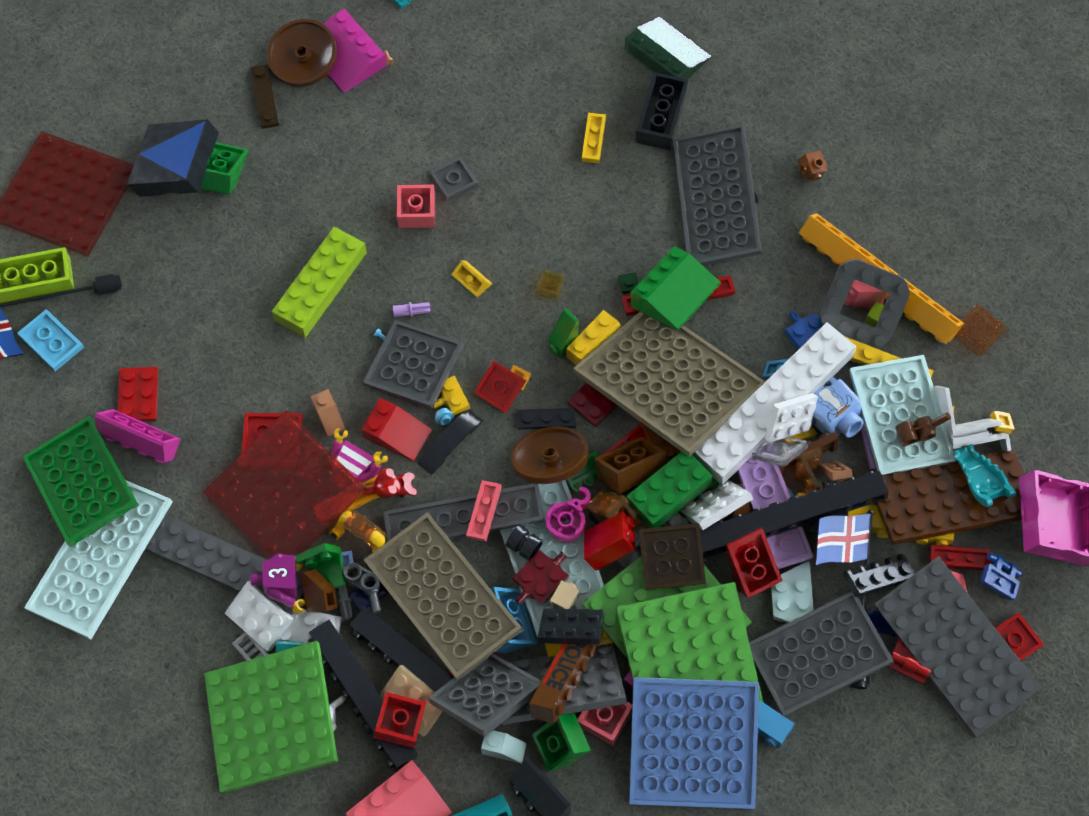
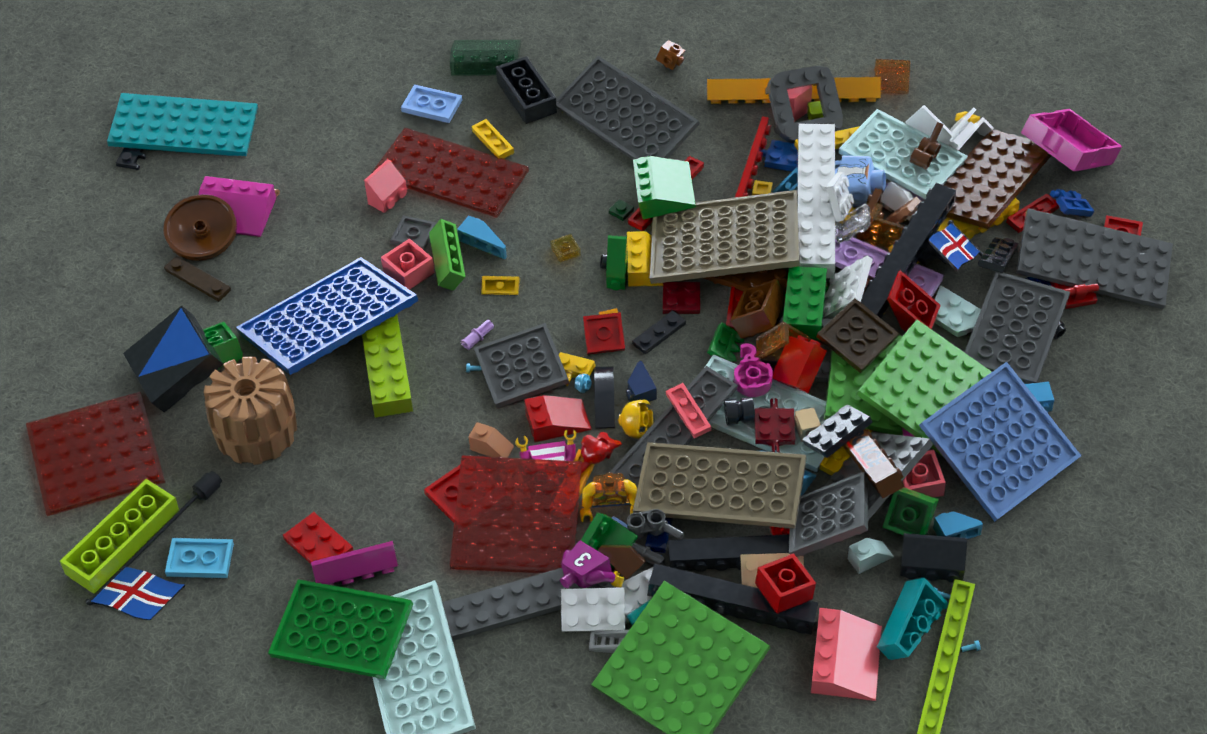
camera: 40 degrees left, 15 degrees down
reddish brown dish [511,426,589,484] -> none
teal animal [953,444,1016,507] -> none
none -> medium nougat wheel [204,357,297,465]
none -> blue plate [236,257,419,375]
none -> coral slope [364,159,407,213]
none -> clear red plate [371,128,529,218]
none -> light blue plate [401,85,462,123]
none -> bright green brick [429,219,465,290]
none -> dark azure slope [457,215,507,259]
none -> yellow cylinder [618,400,653,439]
none -> dark blue slope [626,361,657,402]
none -> red plate [735,116,771,198]
none -> yellow plate [752,180,773,195]
none -> white slope [881,182,918,221]
none -> dark azure slope [933,511,983,539]

